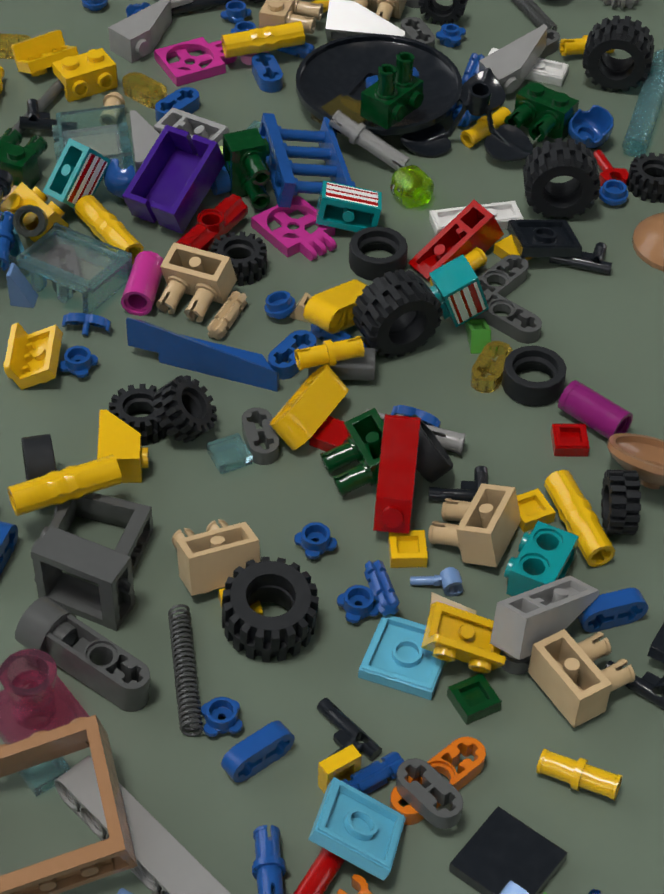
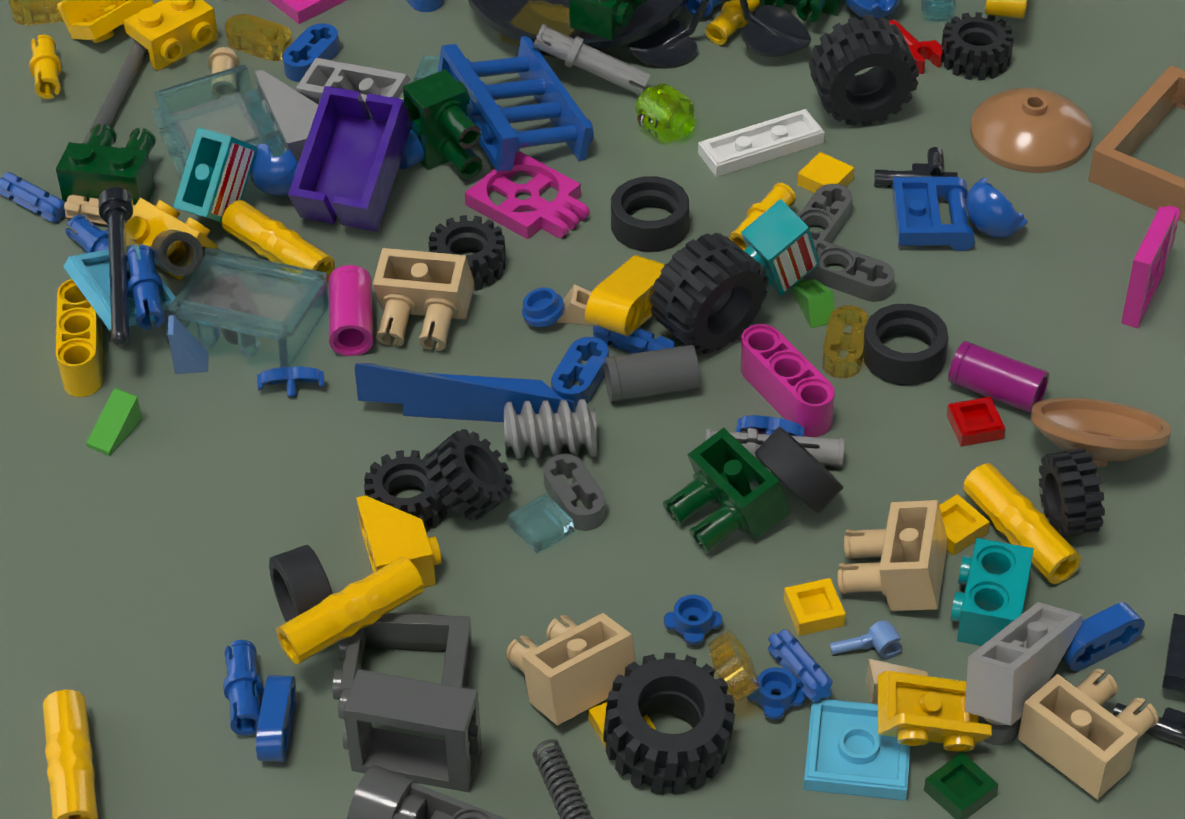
camera: 10 degrees left, 0 degrees up
yellow bracket [3,323,63,390] -> none
black hose [19,99,77,132] -> none
blue plate [59,346,98,378] -> none
red piece [176,194,248,251] -> none
tan axle [207,290,247,340] -> none
yellow beam [269,364,349,451] -> none
yellow pin [294,336,365,370] -> none
red tile [309,416,349,452] -> none
teal brick [316,180,382,232] -> none
red slope [373,414,421,534] -> none
red slope [408,200,504,282] -> none
black hose [428,466,488,502] -> none
black tile [507,220,582,258] -> none
blue plate [599,179,628,206] -> none
none -> light grey piece [504,399,597,459]
none -> clear yellow beam [708,630,760,702]
none -> dark pink beam [740,324,835,437]
none -> blue plate [892,177,975,251]
none -> blue hair [966,177,1028,238]

